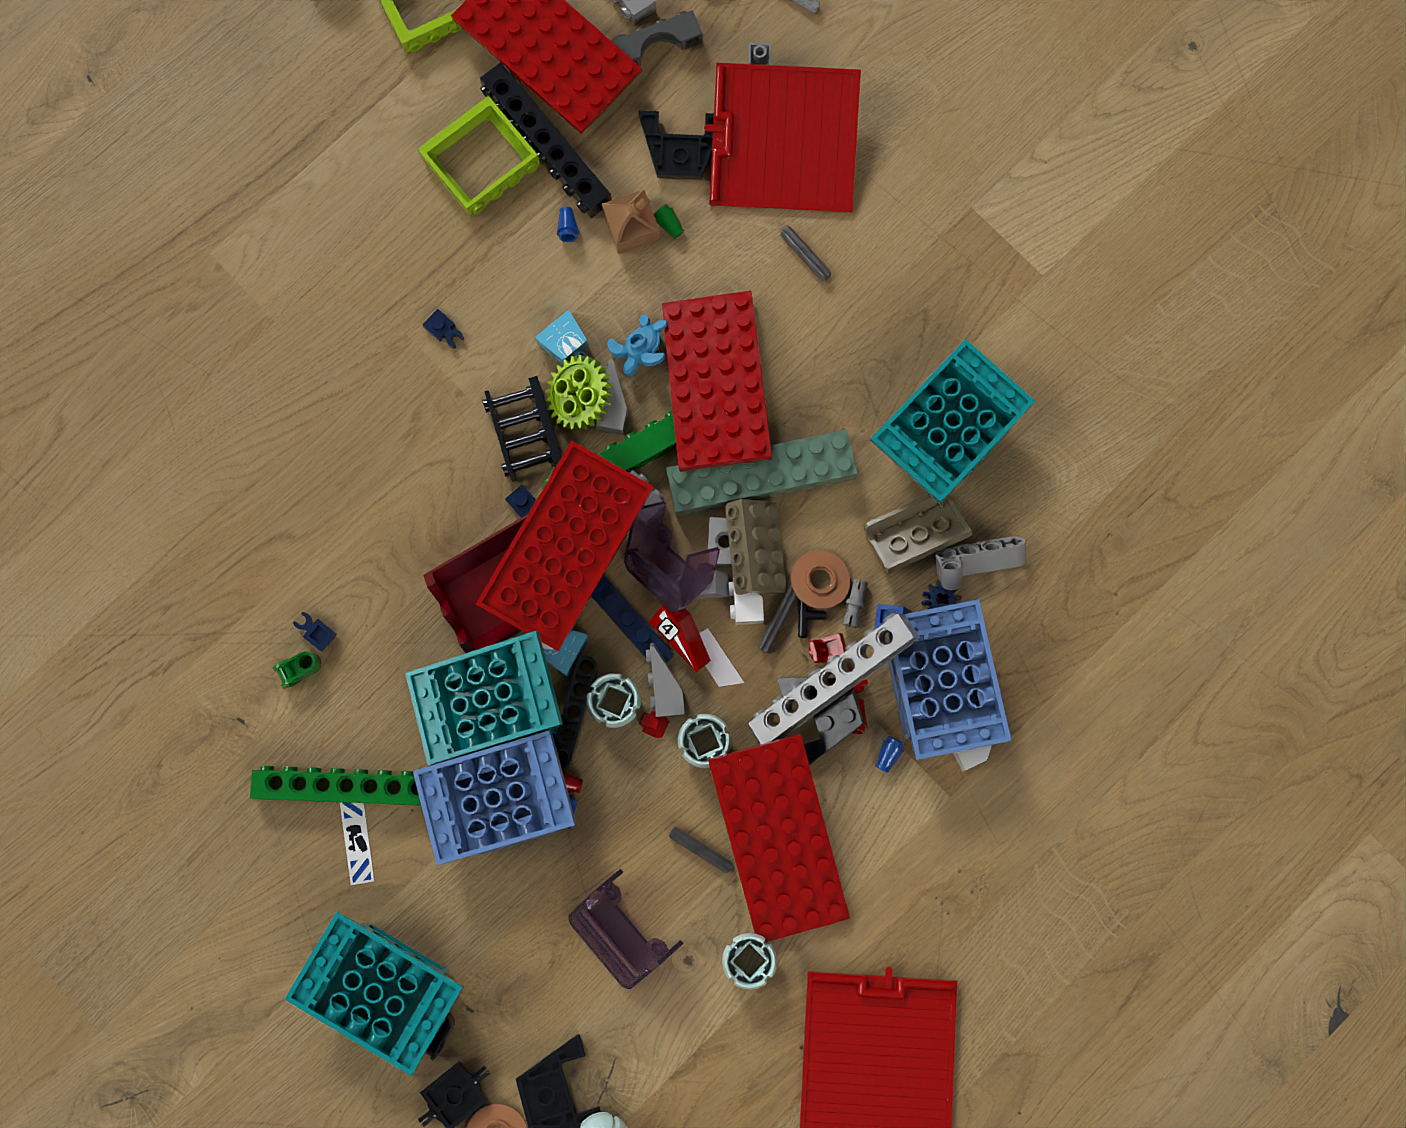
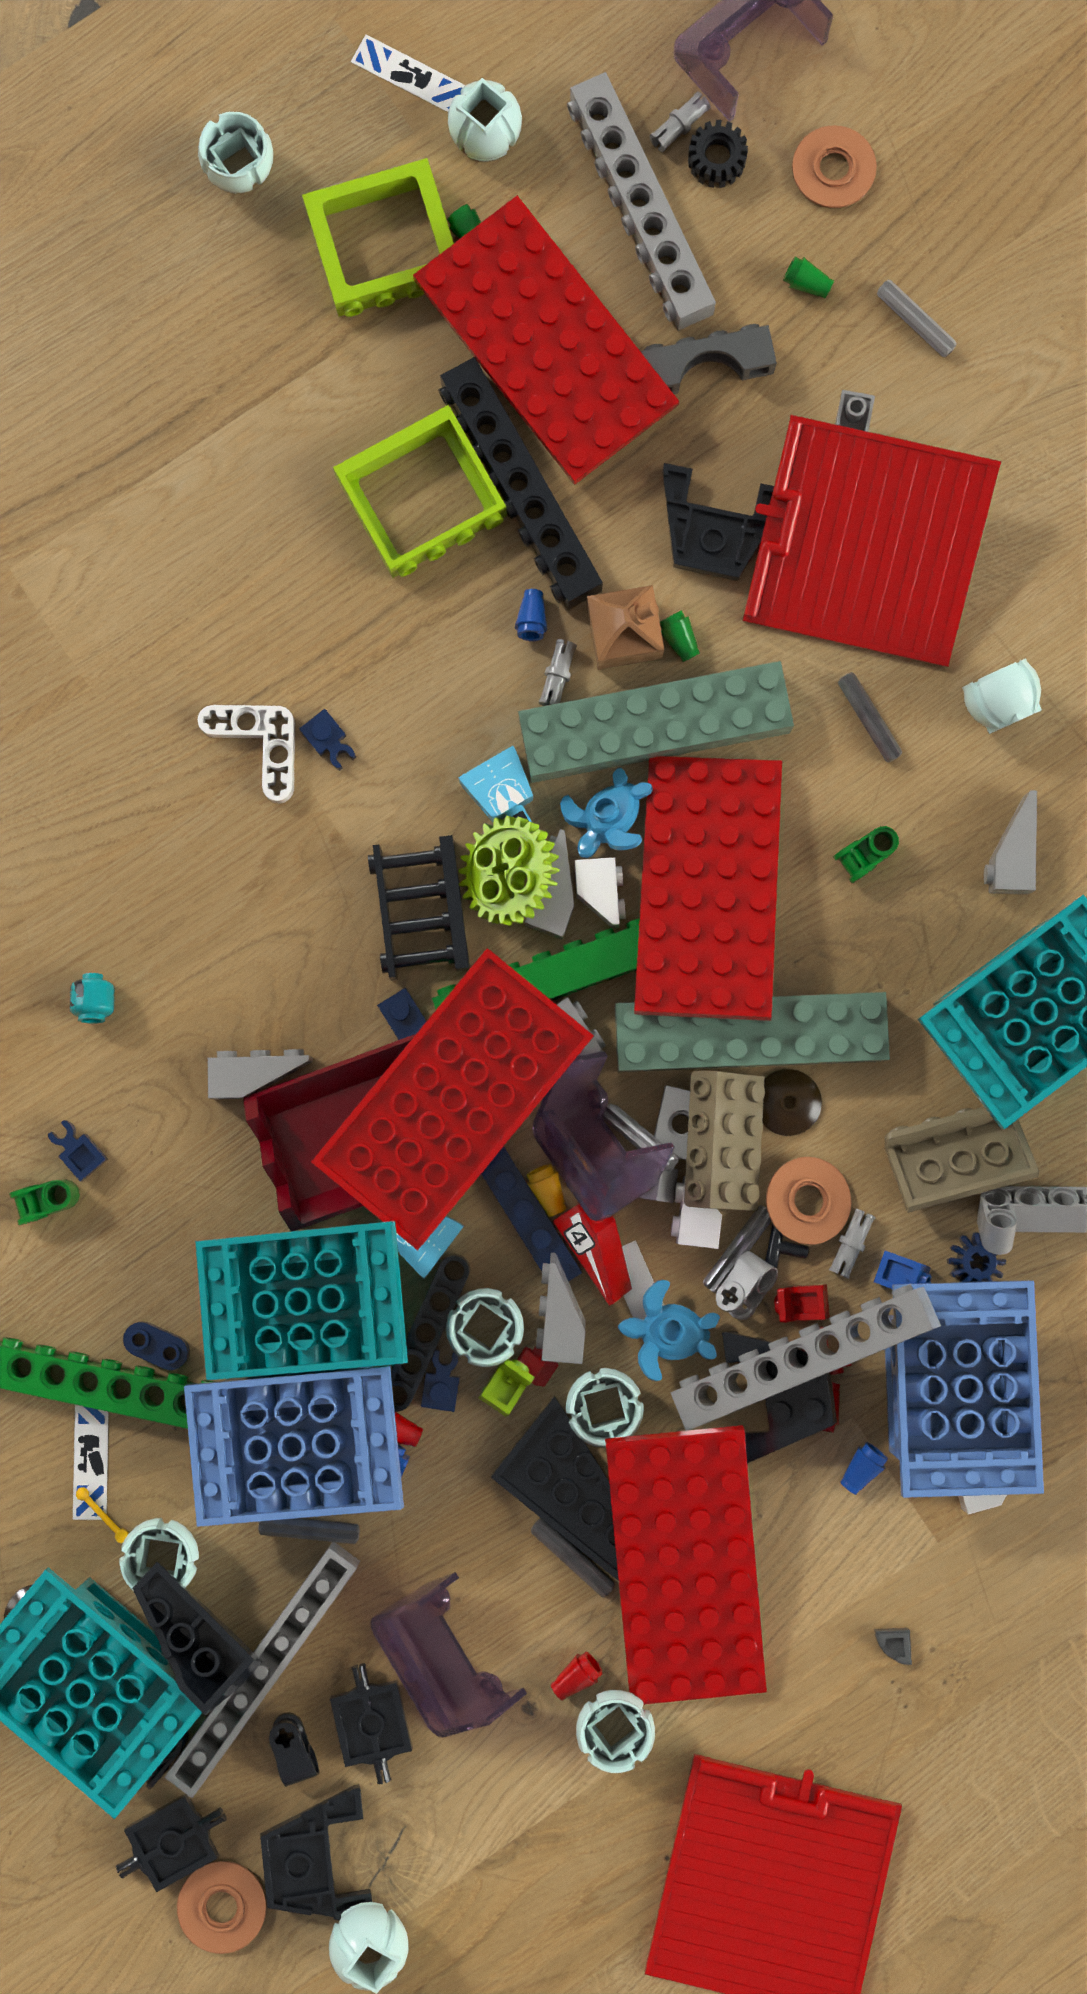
camera: 10 degrees right, 5 degrees up
none -> teal head [70,973,115,1024]
none -> yellow hinge [76,1487,129,1543]
none -> light aqua piece [119,1518,199,1590]
none -> dark blue plate [123,1321,190,1370]
none -> black wedge [132,1562,263,1715]
none -> light grey brick [164,1542,360,1798]
none -> white beam [197,705,295,804]
none -> light grey slope [208,1049,313,1099]
none -> flat silver axle [258,1518,360,1544]
none -> black piece [269,1712,319,1787]
none -> black plate [330,1663,413,1784]
none -> dark blue plate [421,1349,460,1412]
none -> lime bracket [478,1359,534,1417]
none -> black wing [491,1395,618,1580]
none -> sand green brick [518,661,794,783]
none -> yellow cone [527,1164,567,1217]
none -> light grey pin [538,639,577,706]
none -> red cone [551,1652,603,1701]
none -> white slope [575,857,625,928]
none -> flat silver axle [601,1104,678,1171]
none -> dark azure animal [618,1280,720,1381]
none -> light grey piece [716,1251,778,1320]
none -> dark brown dish [762,1069,822,1136]
none -> green piece [833,826,899,884]
none -> dark grey tile [874,1628,912,1665]
none -> light aqua piece [962,658,1042,734]
none -> light grey slope [984,790,1037,894]

